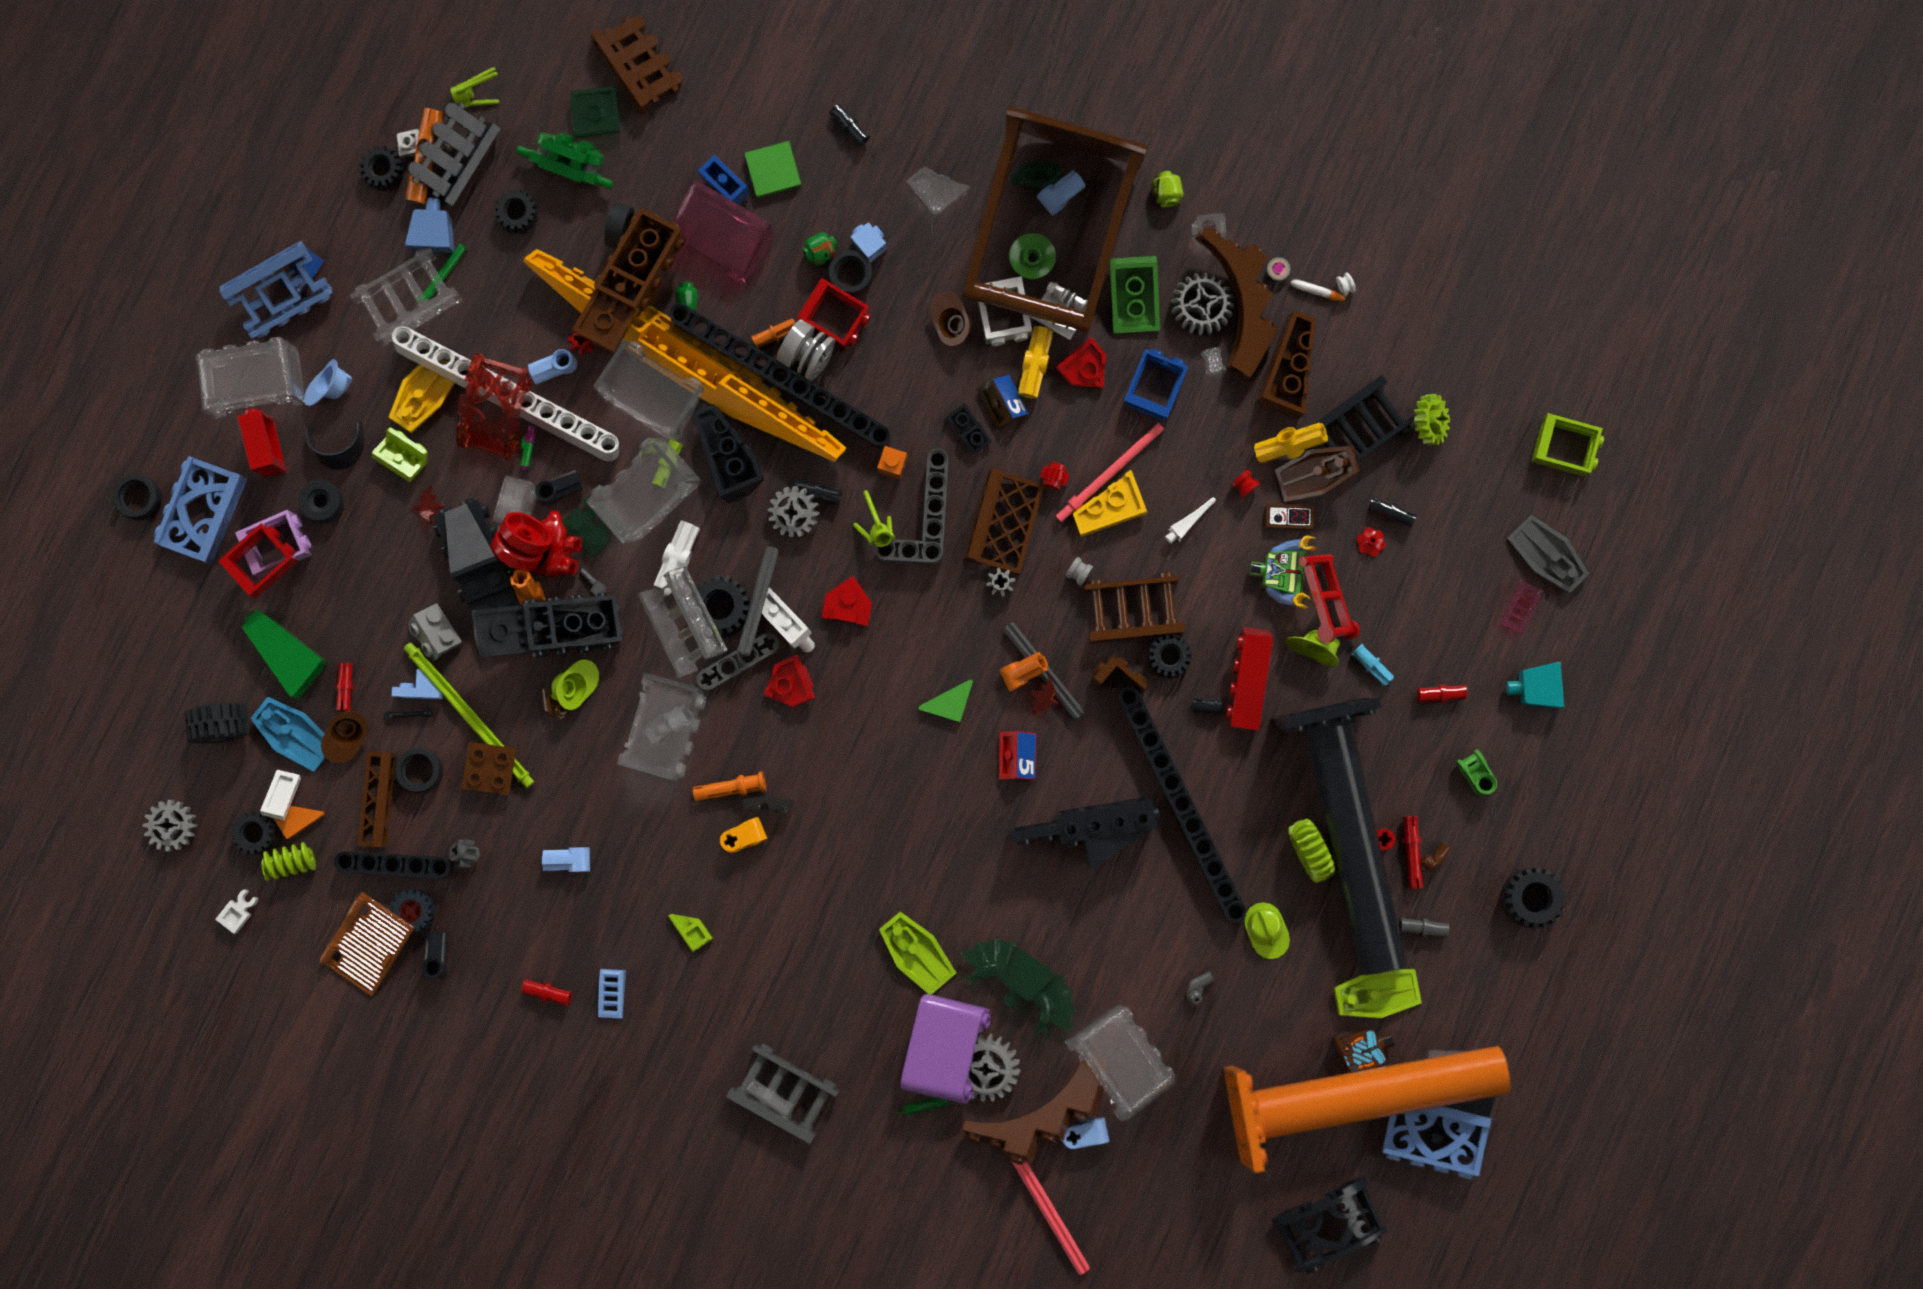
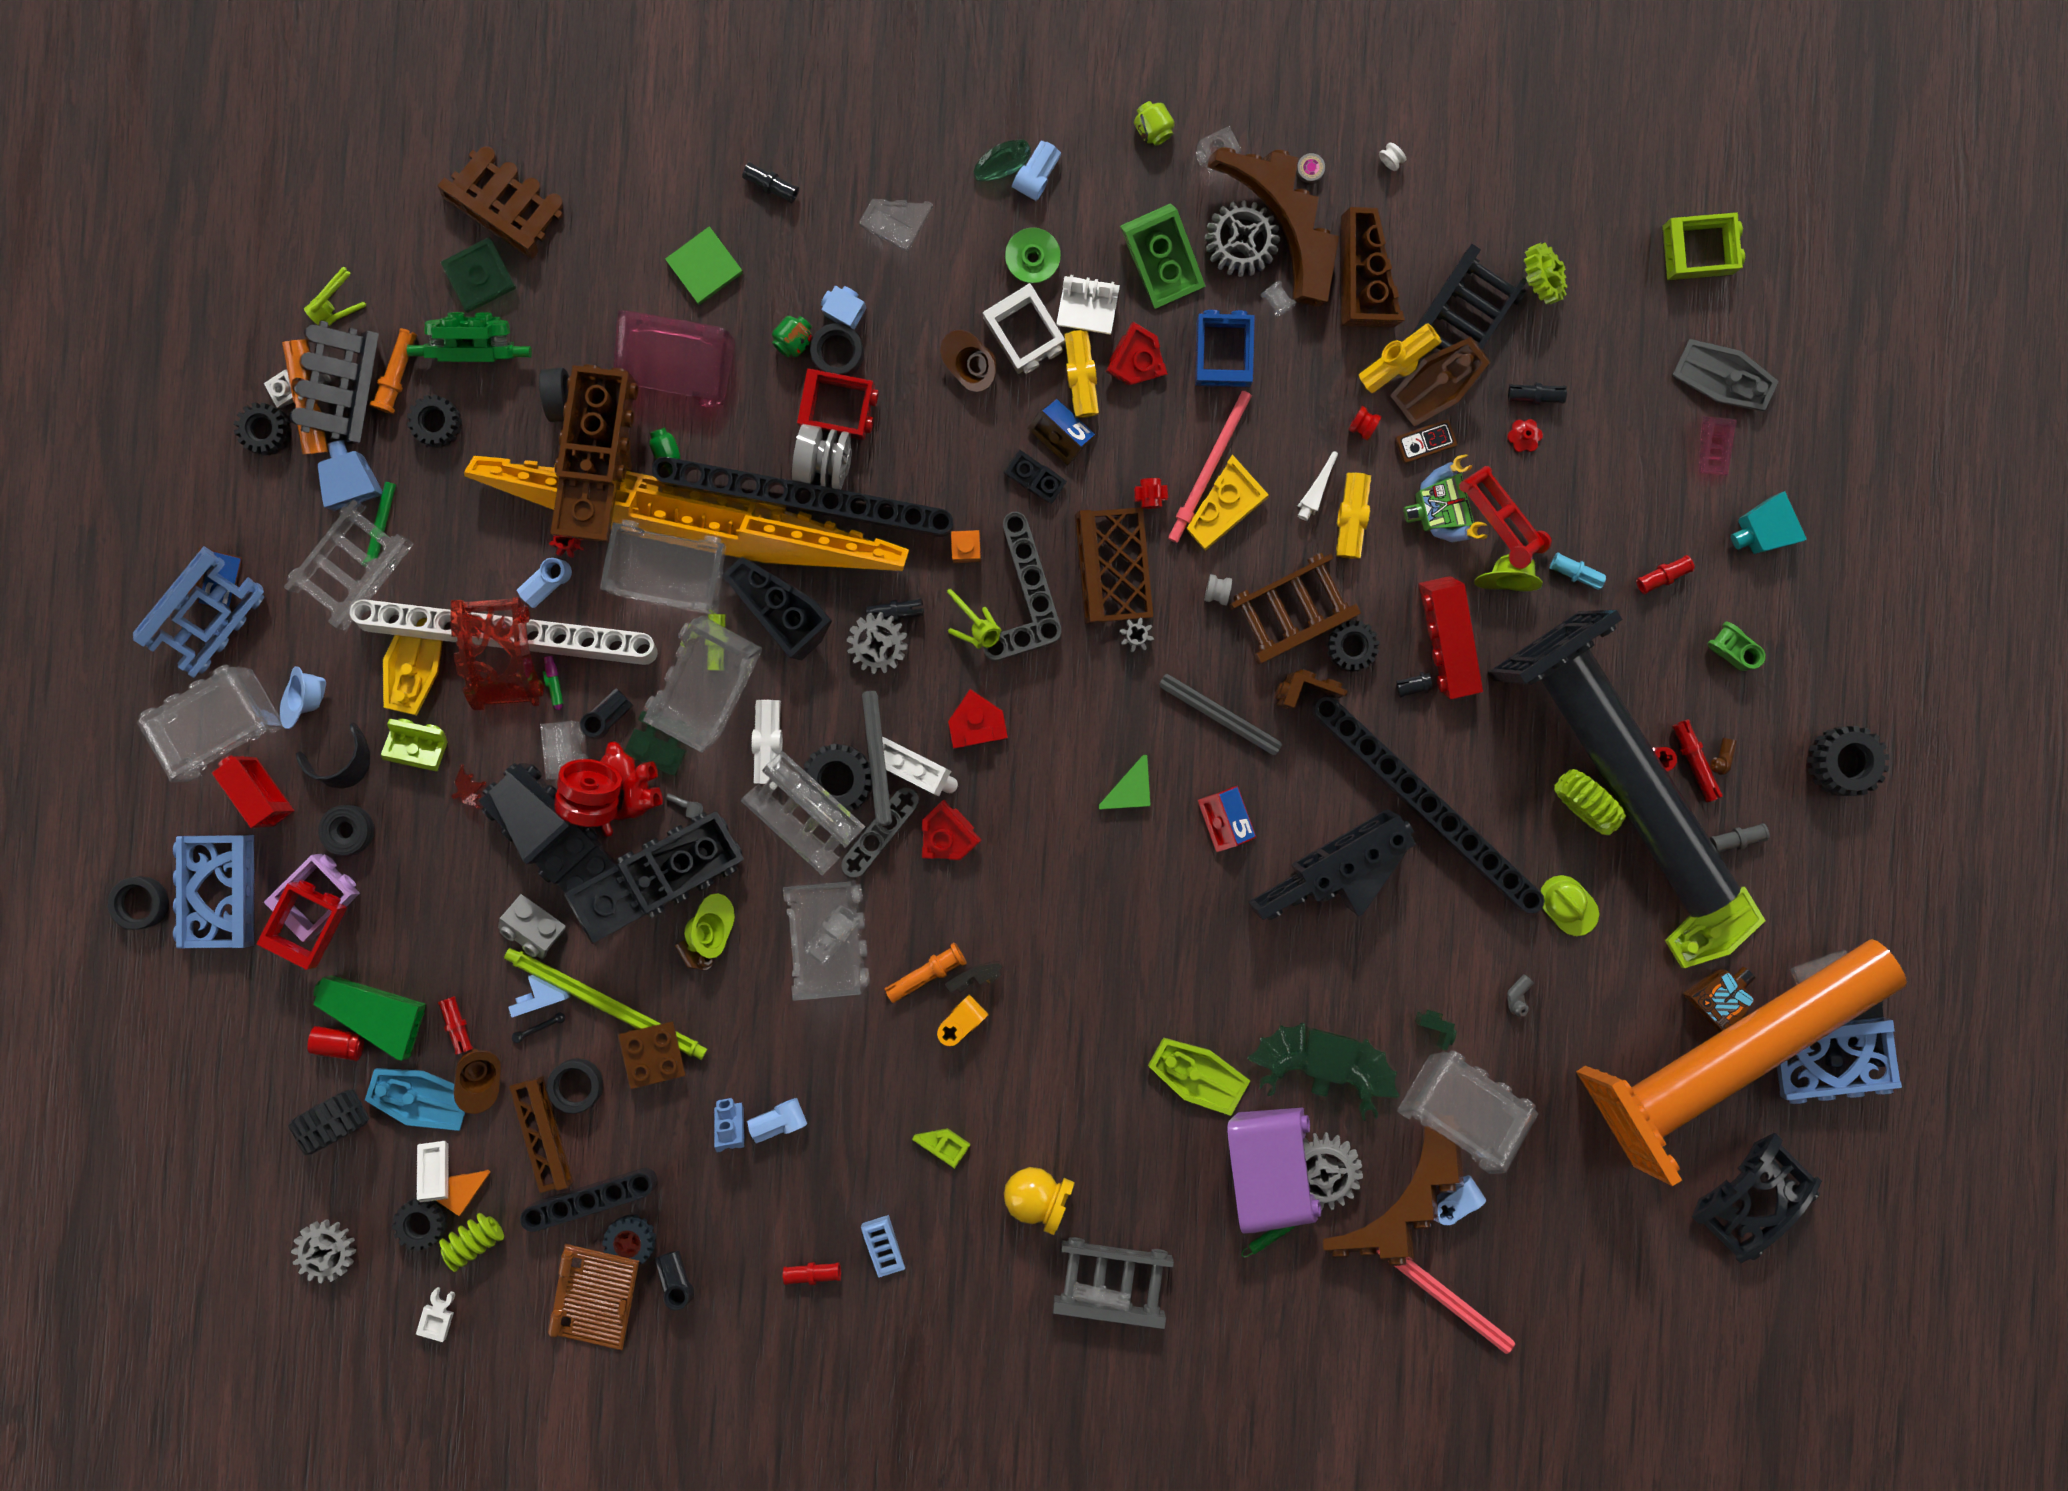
camera: 25 degrees left, 5 degrees up
dark grey gear [449,839,480,869] -> none
orange piece [510,570,545,605] -> none
blue brick [698,155,750,210] -> none
orange axle [751,319,795,349] -> none
reddish brown piece [962,106,1148,333] -> none
orange piece [999,652,1048,692] -> none
clear red piece [1030,676,1059,714] -> none
white piece [1290,280,1346,301] -> none
none -> red piece [307,1026,365,1061]
none -> orange pin [369,328,418,414]
none -> medium blue hips [714,1098,744,1152]
none -> yellow tile [1004,1167,1074,1235]
none -> yellow piece [1336,472,1371,559]
none -> clear green bracket [1415,1009,1457,1051]

